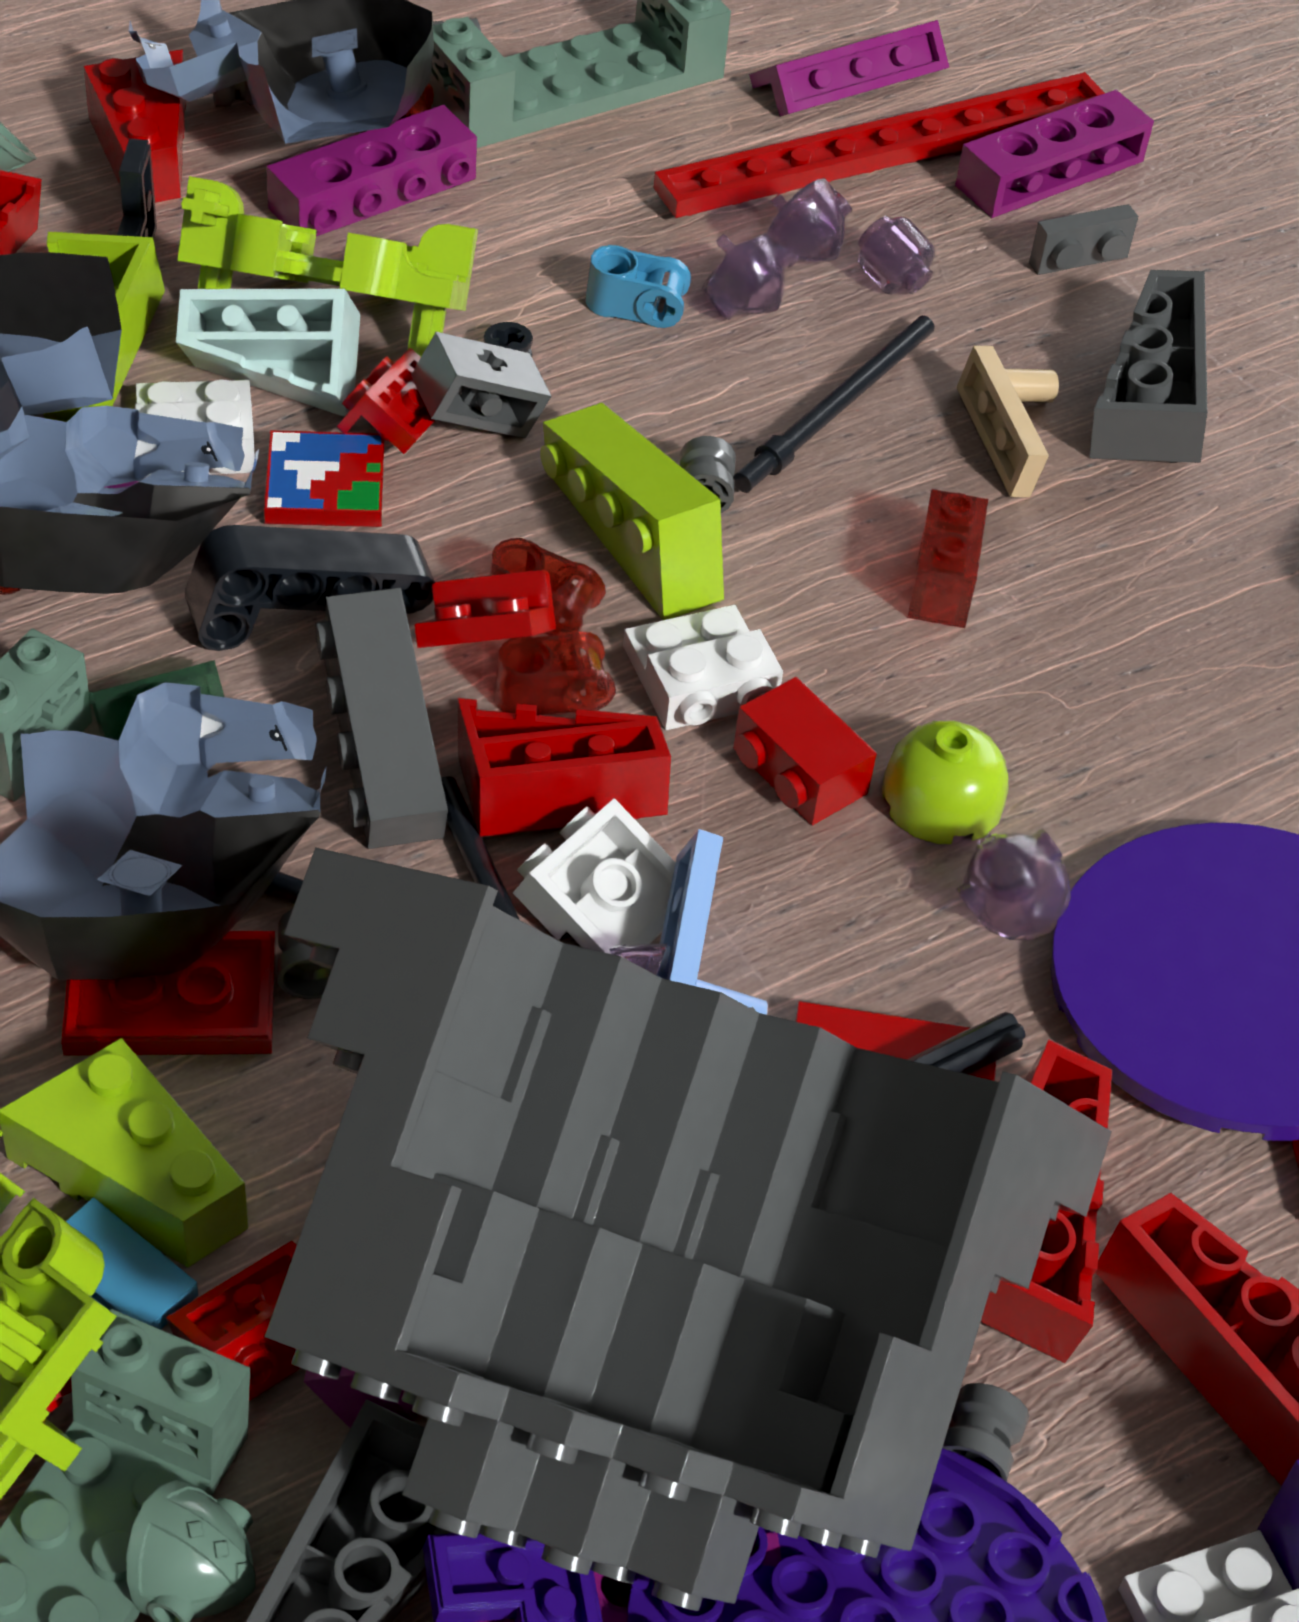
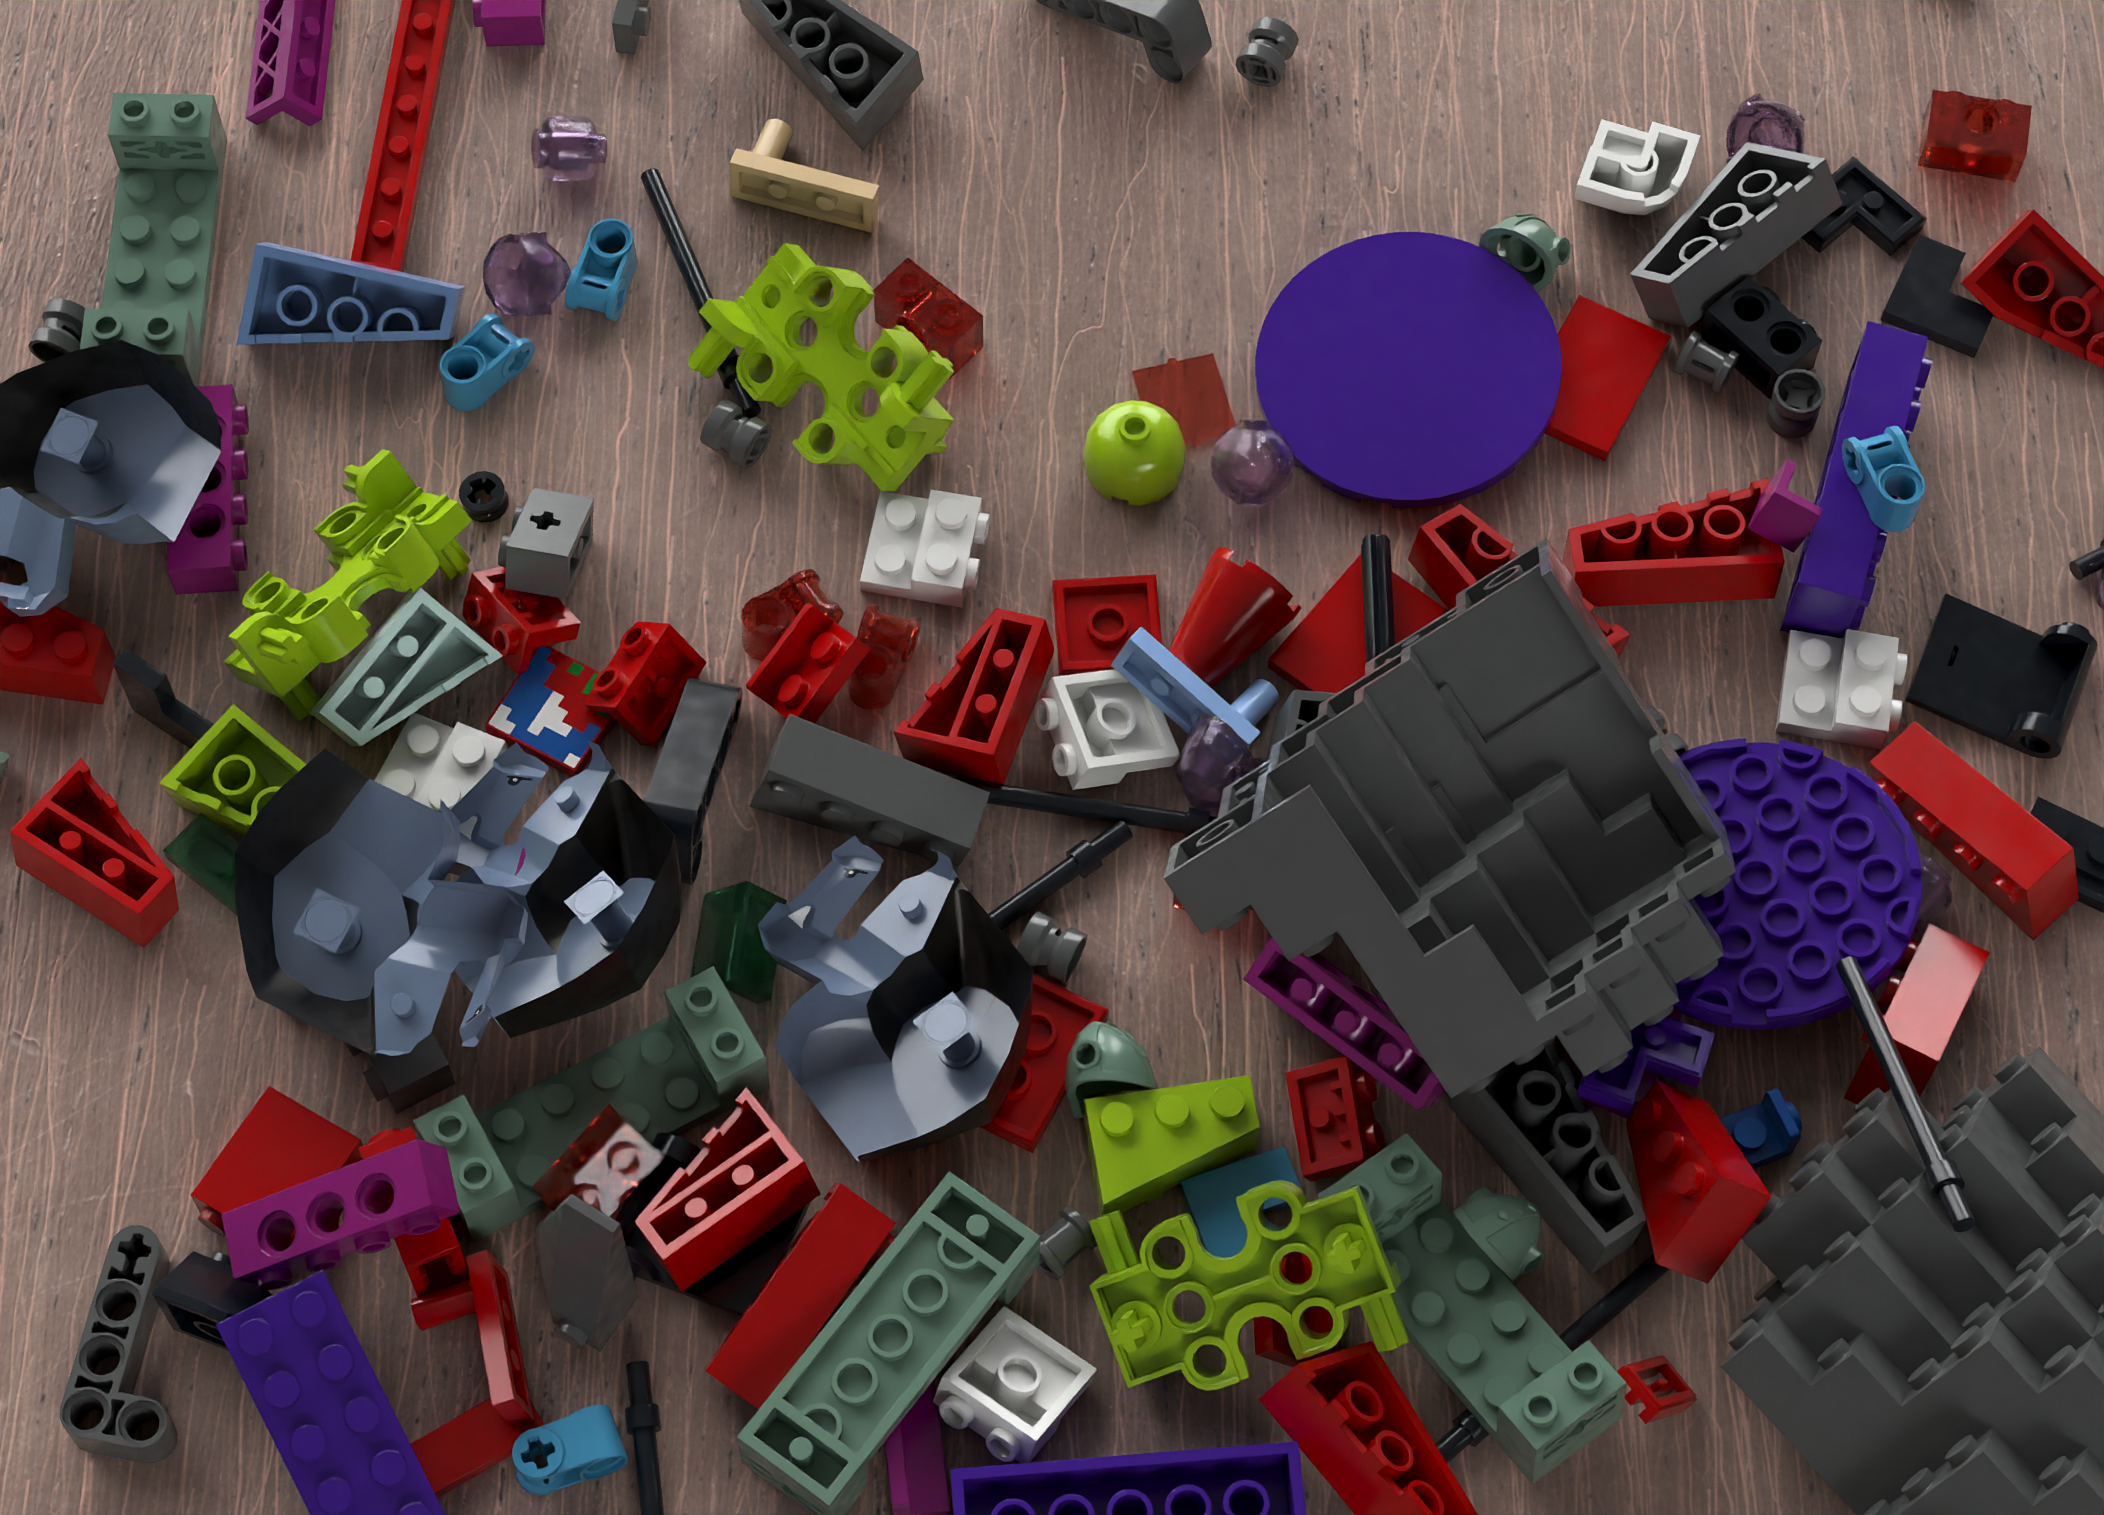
camera: 55 degrees left, 15 degrees up
lime wedge [540,403,724,620] -> none
red brick [733,676,877,826] -> none
clear purple helmet [765,178,852,268] -> none
none -> medium blue wedge [236,242,465,345]
none -> dark azure piece [565,218,638,321]
none -> red bracket [584,621,707,746]
none -> lime gear [687,243,954,492]
none -> red tile [1052,574,1162,676]
none -> sand green helmet [1064,1021,1158,1119]
none -> clear red piece [1132,353,1237,446]
none -> red cone [1168,547,1301,689]

